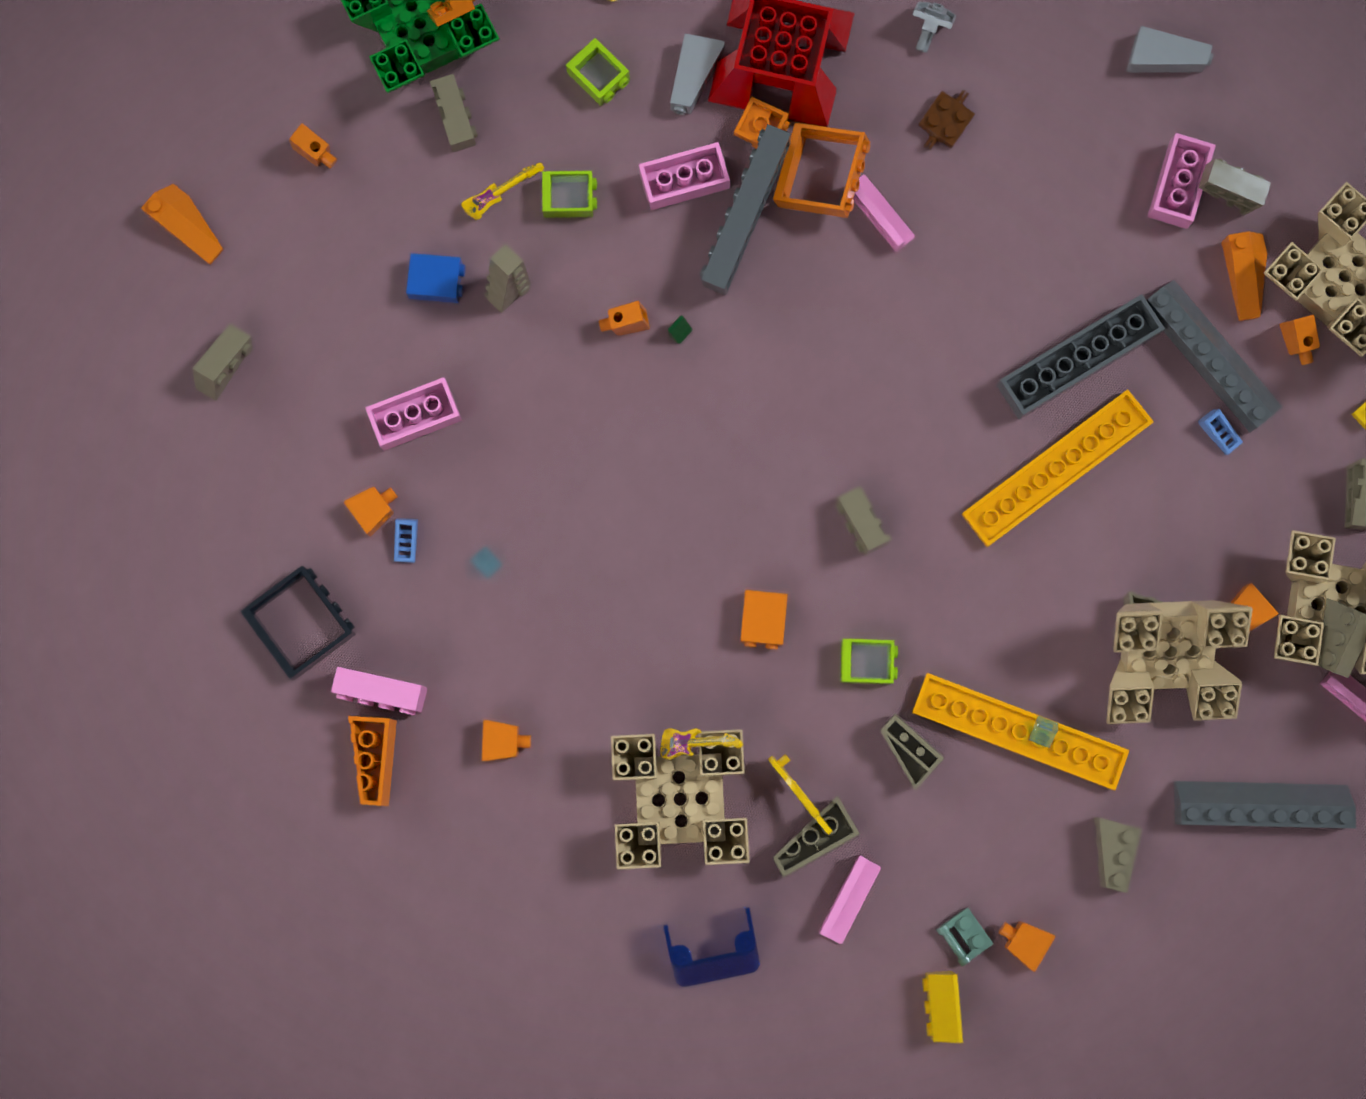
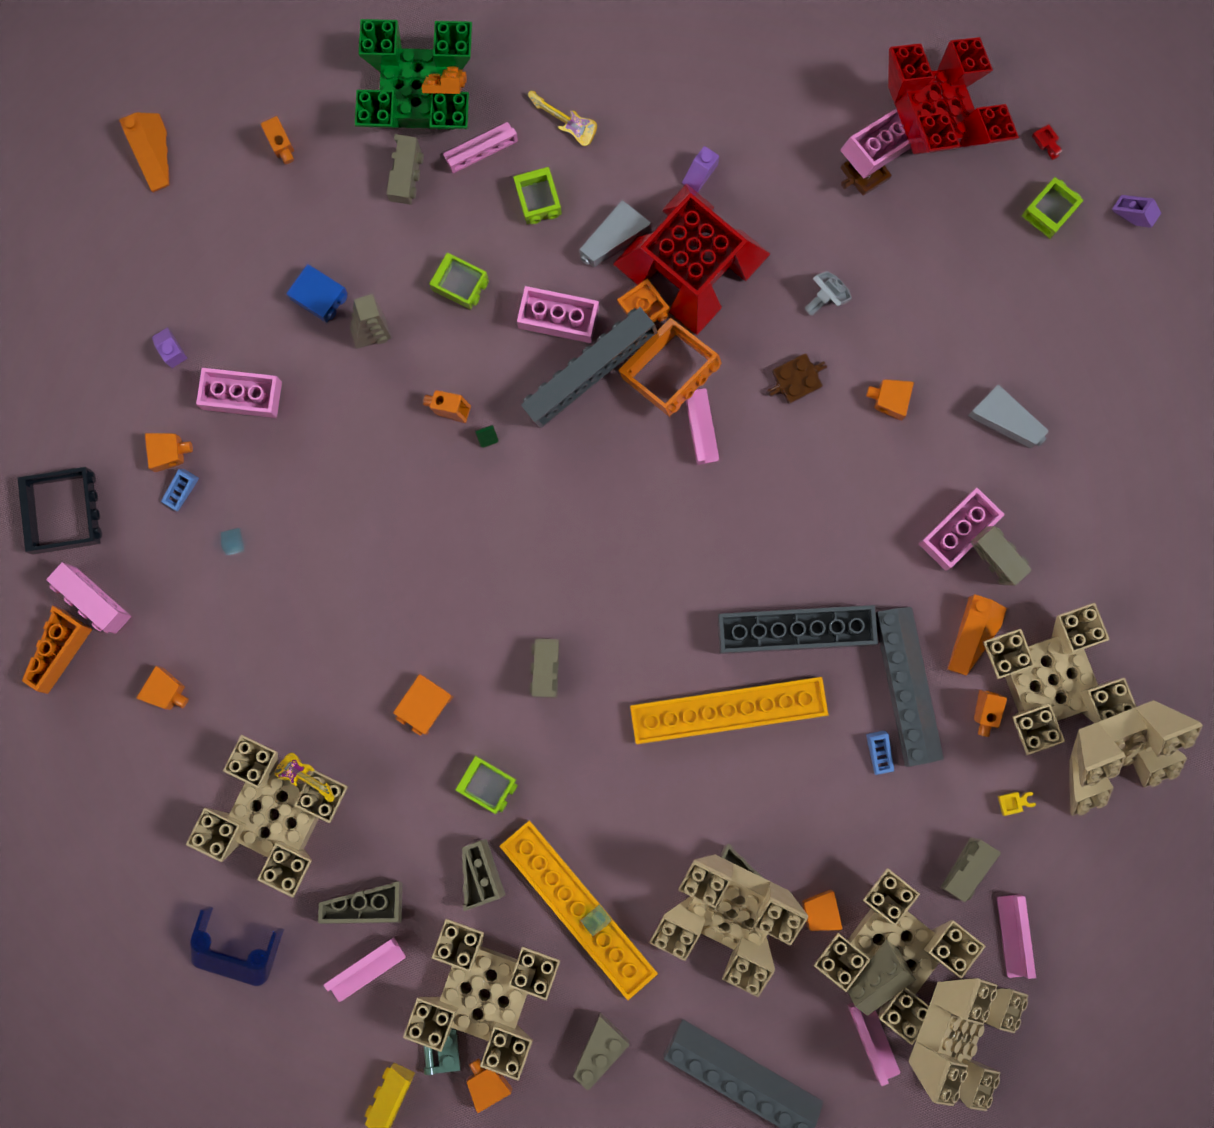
camera: 30 degrees right, 0 degrees up
dark tan wedge [192,324,253,401] -> none
yellow piece [461,163,544,220] -> none
yellow piece [768,754,833,835] -> none
none -> medium lavender slope [152,327,188,368]
none -> tan slope [403,919,561,1081]
none -> bright pink panel [443,122,518,173]
none -> orange torso [866,379,914,421]

